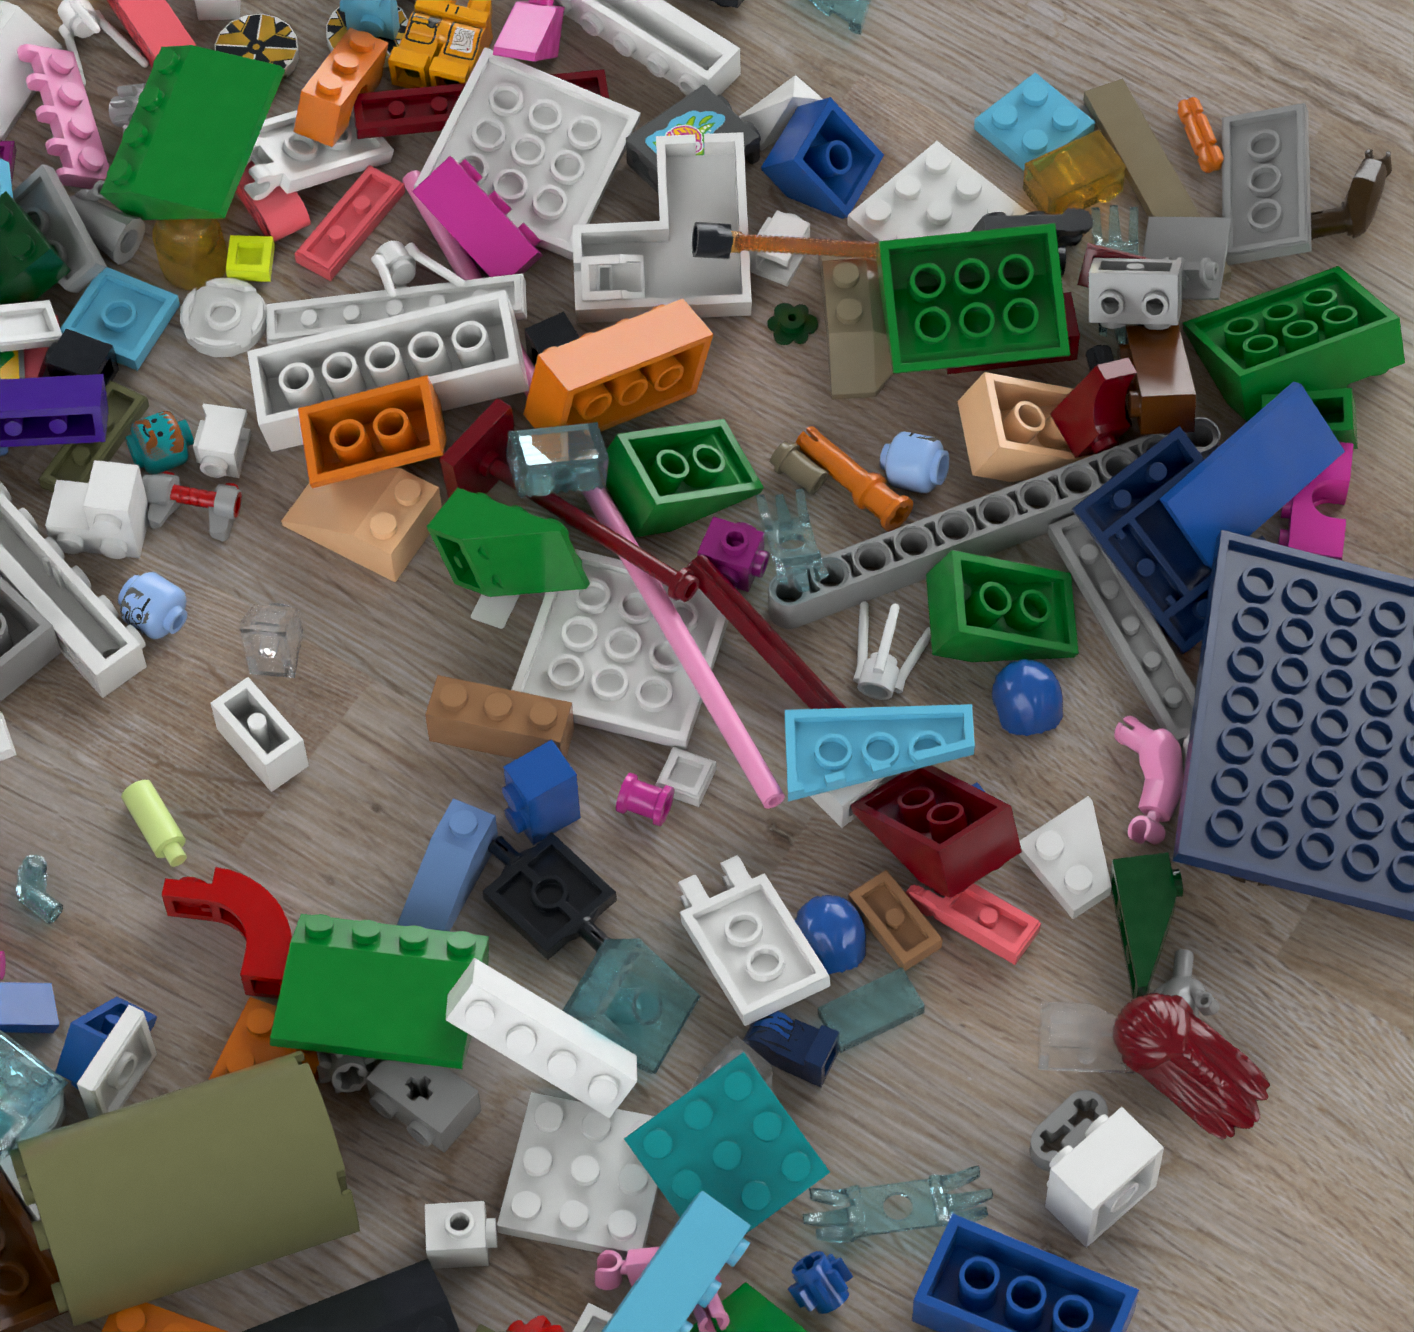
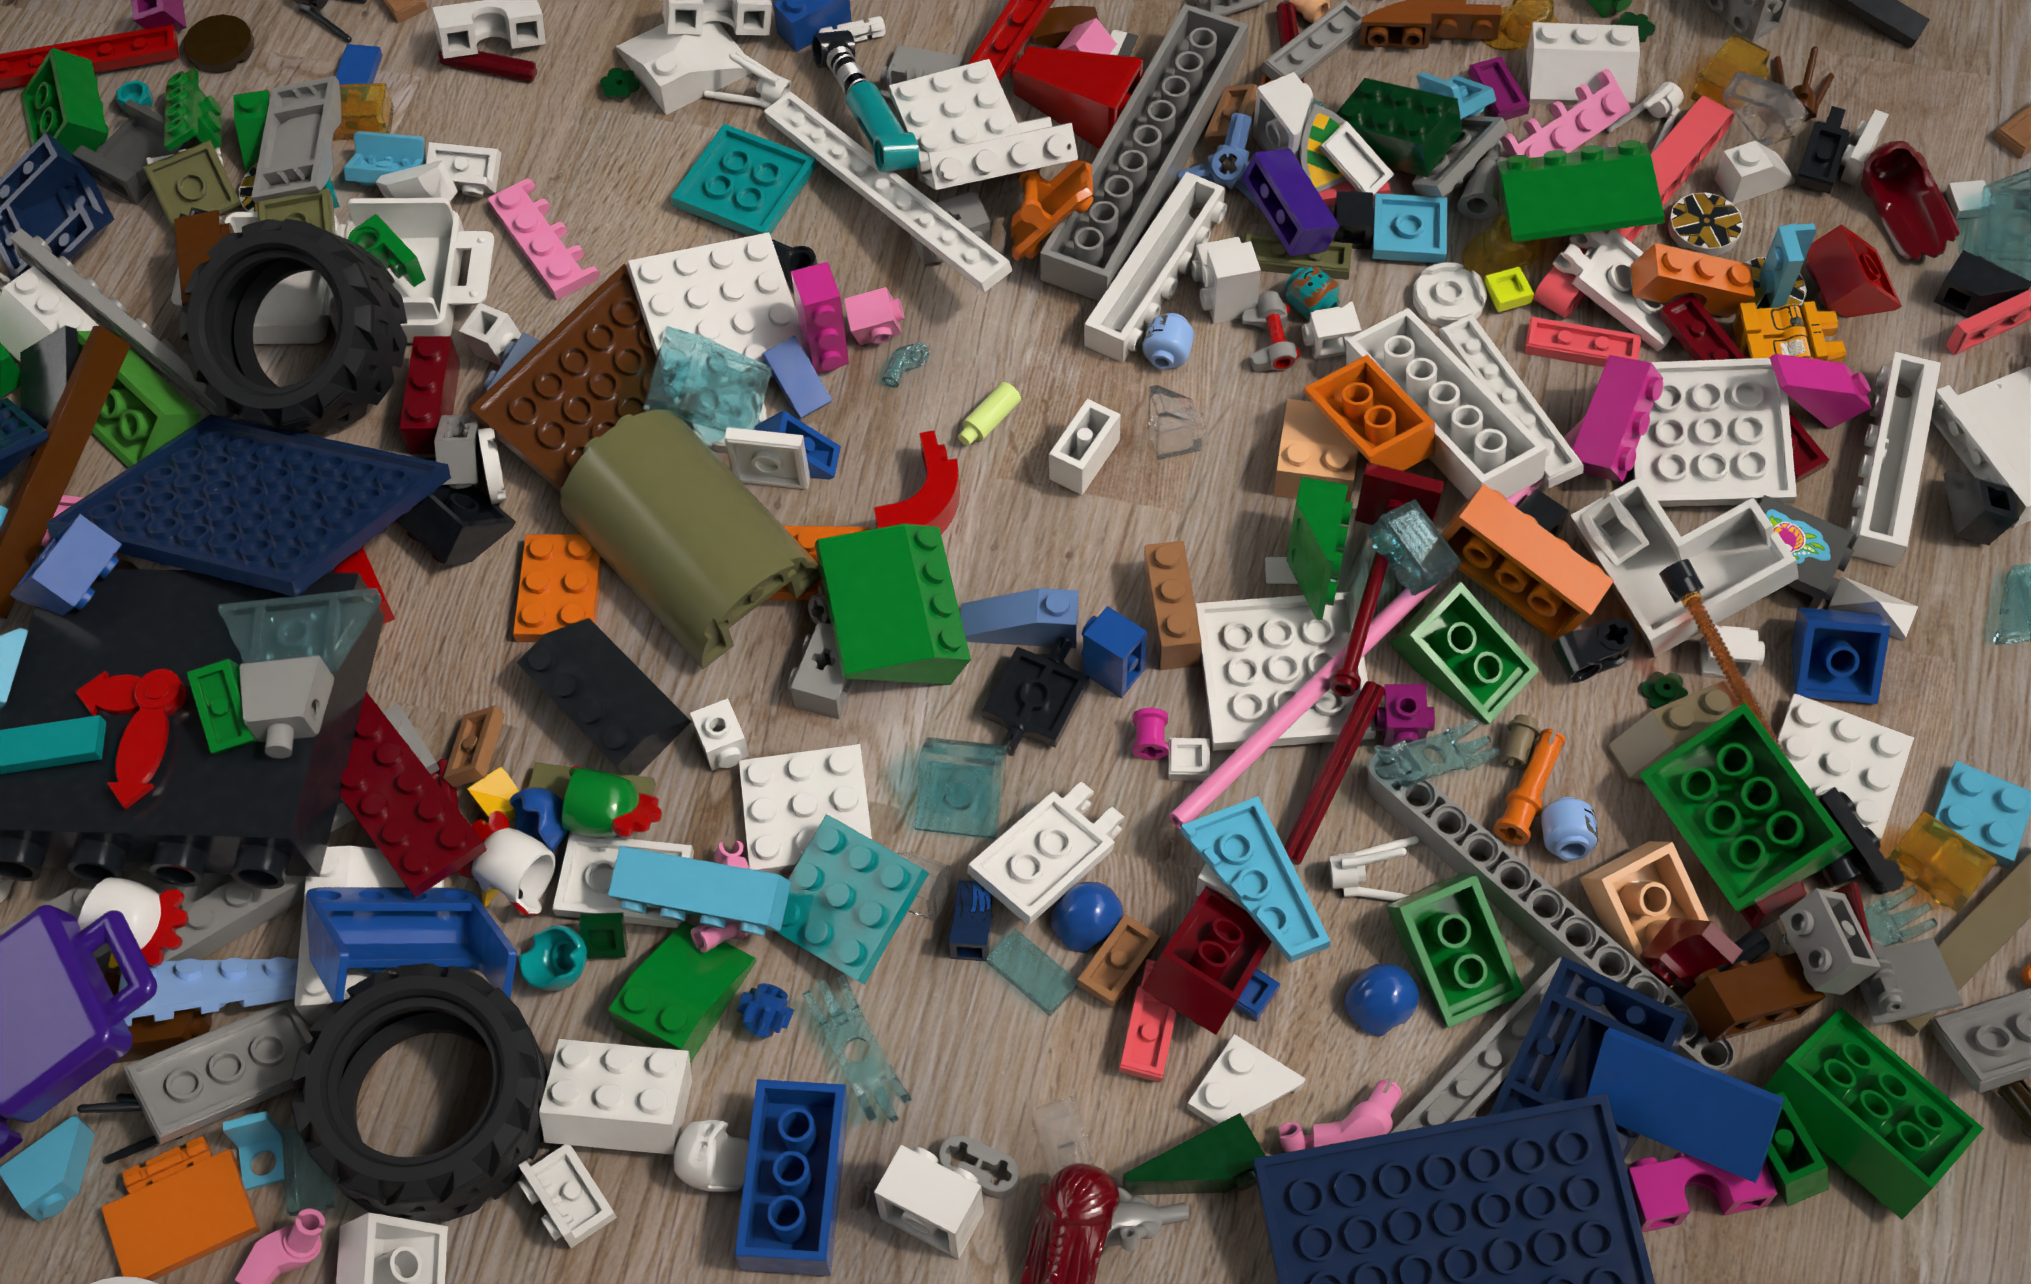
camera: 70 degrees right, 0 degrees up
white plant [371,241,465,298] -> none
white brick [446,958,637,1118] -> none
none -> black piece [1552,618,1635,683]

